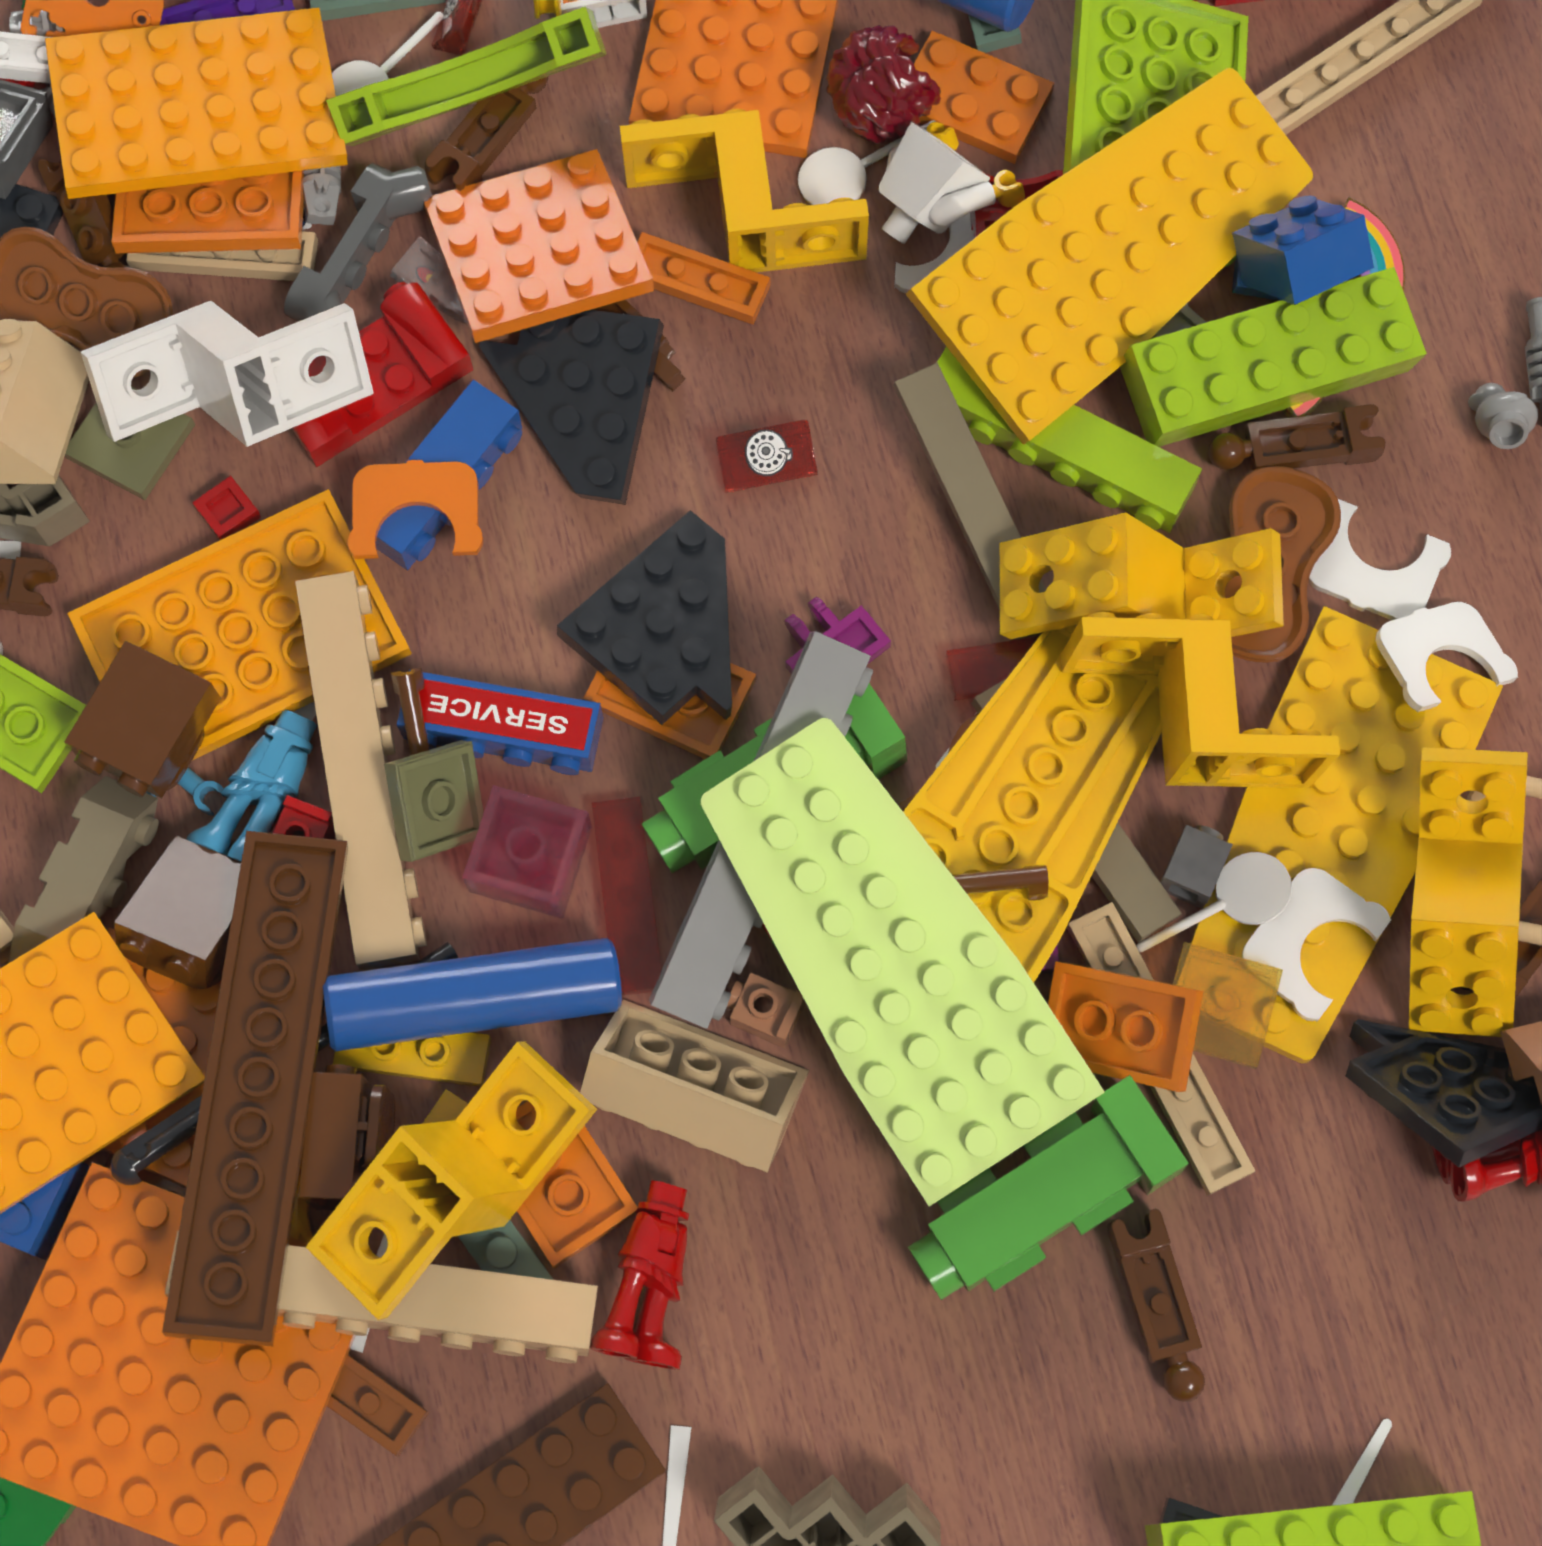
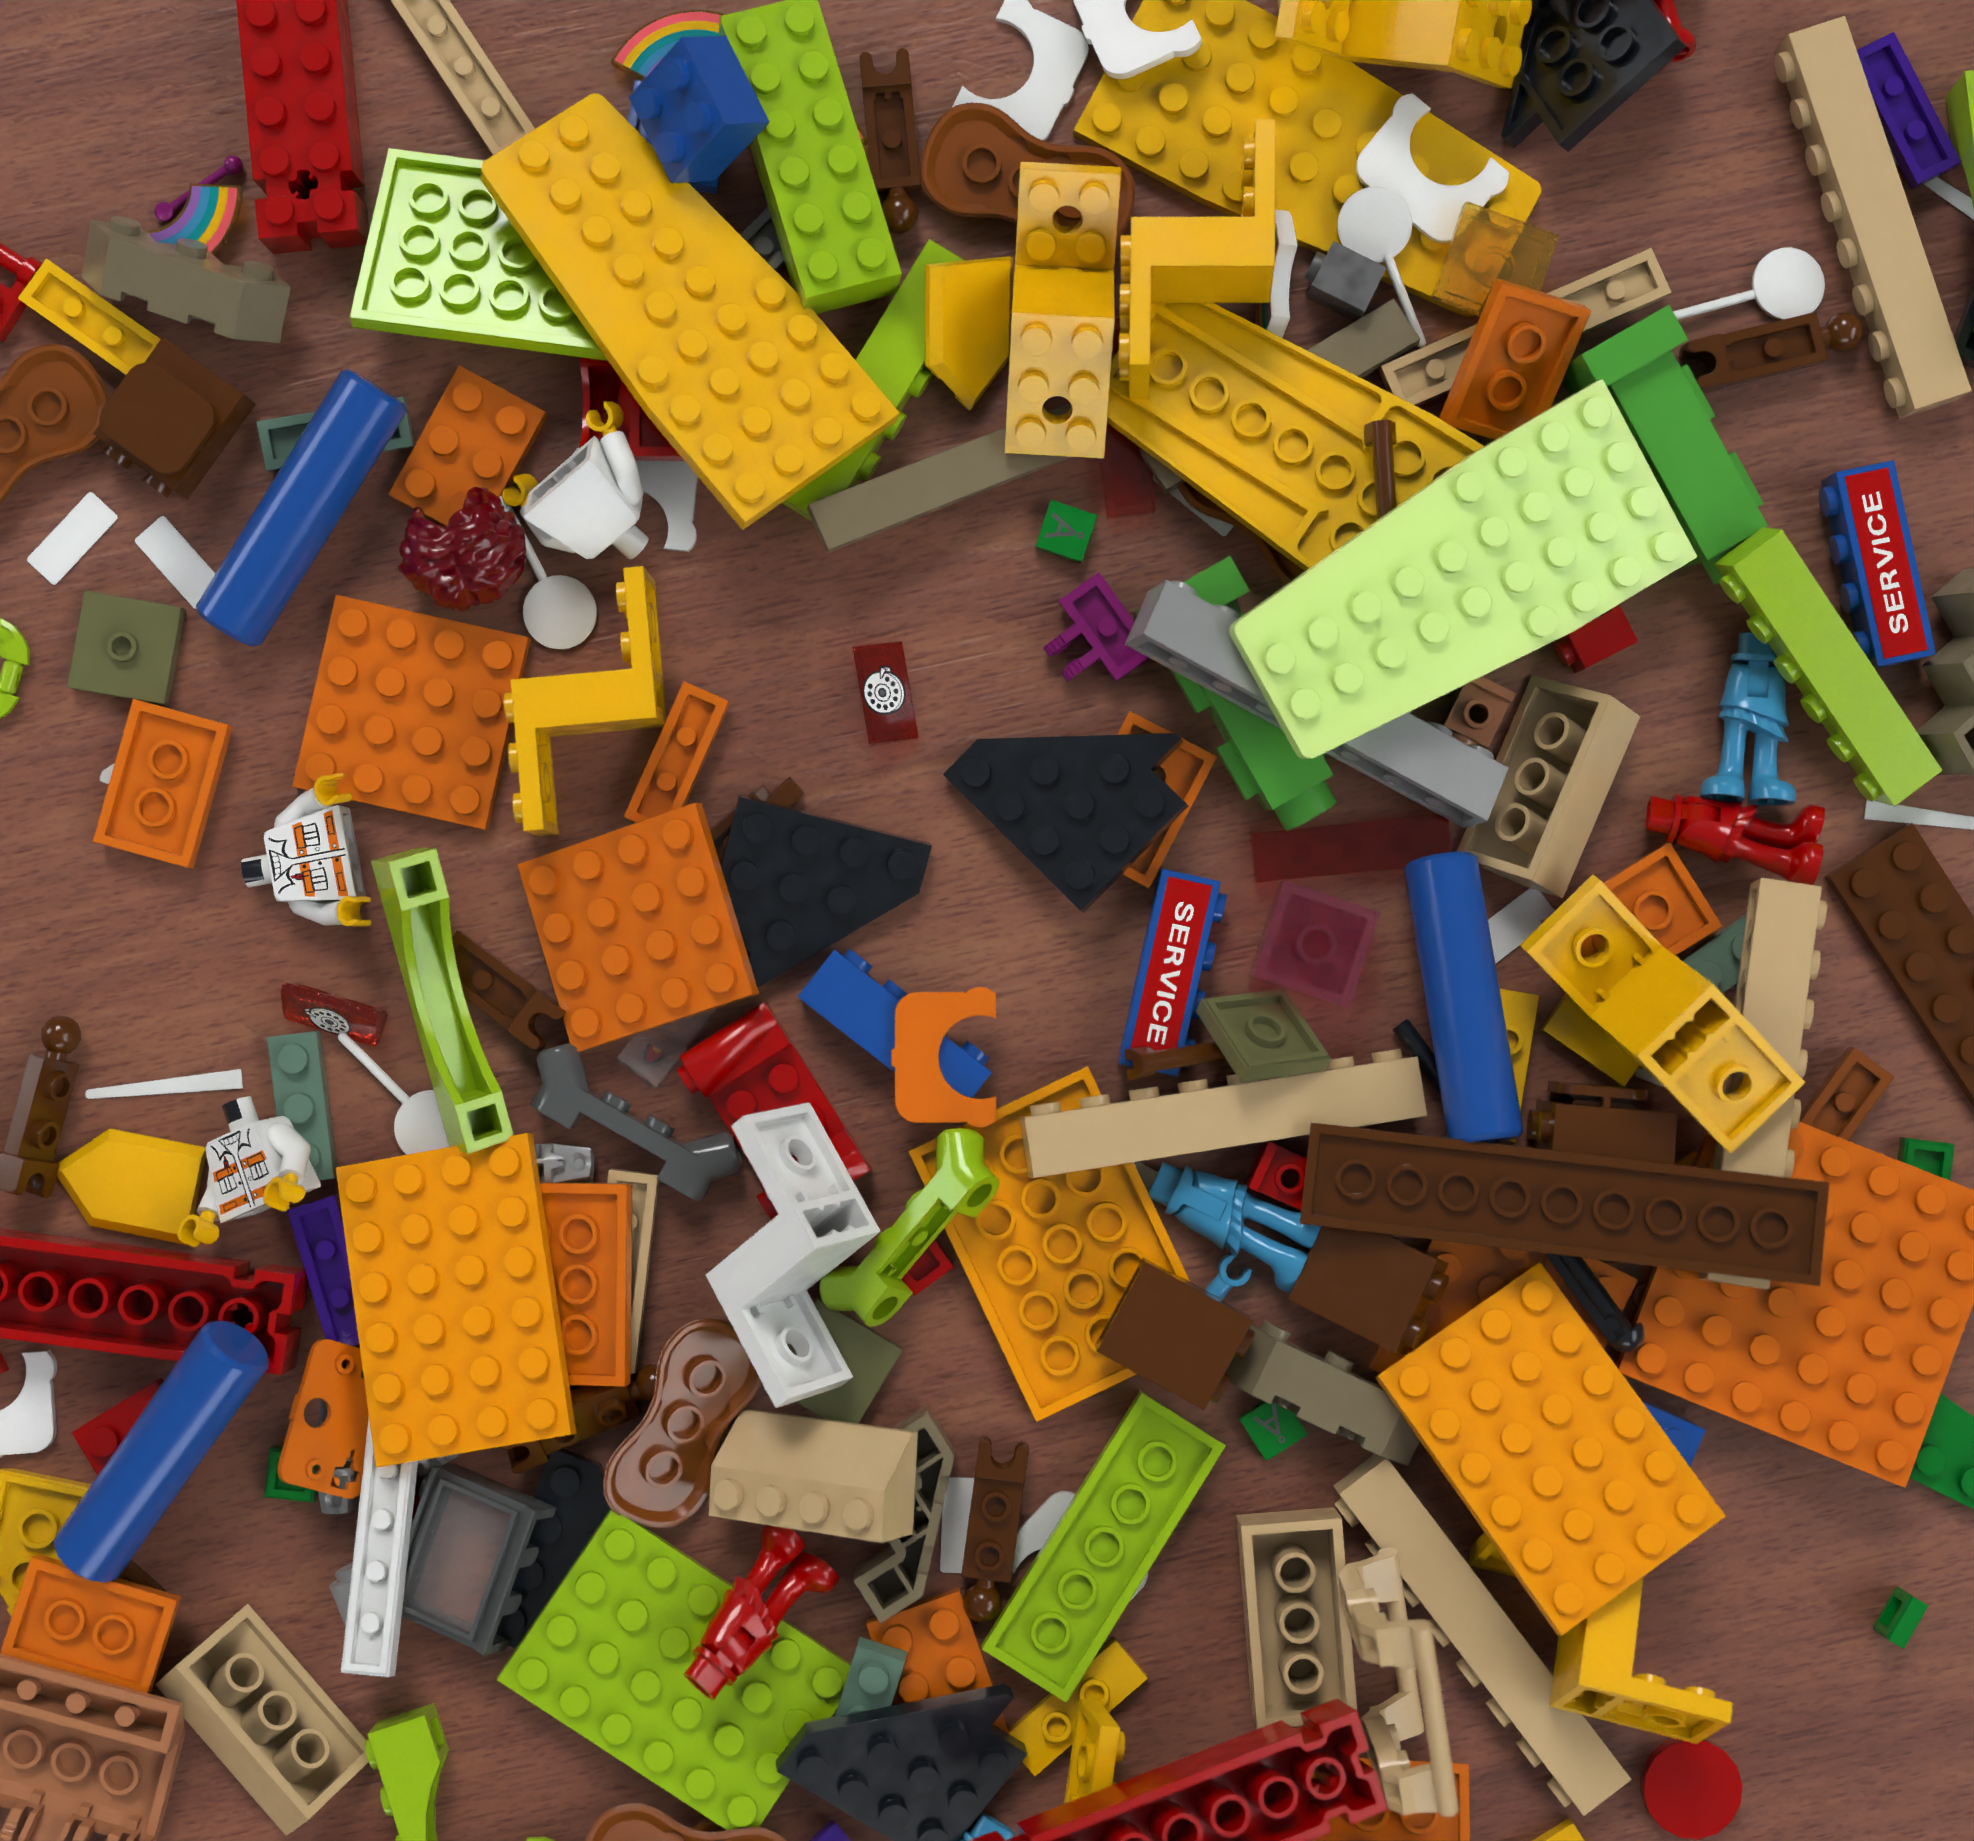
camera: 90 degrees left, 15 degrees up
none -> lime plate [819,1128,999,1327]
none -> yellow tile [925,256,1013,410]
none -> green tile [1035,500,1098,564]
none -> green tile [1238,1401,1308,1461]
none -> white tile [1256,210,1298,338]
none -> white sticker [1488,888,1555,964]
none -> red brick [1553,604,1638,674]
none -> white piece [1673,247,1825,320]
none -> dark azure piece [1699,633,1796,806]
none -> lime brick [1715,527,1943,807]
none -> tan brick [1774,16,1972,419]
none -> brick [1819,460,1936,669]
none -> dark purple plate [1857,32,1961,190]
none -> green tile [1897,1137,1955,1181]

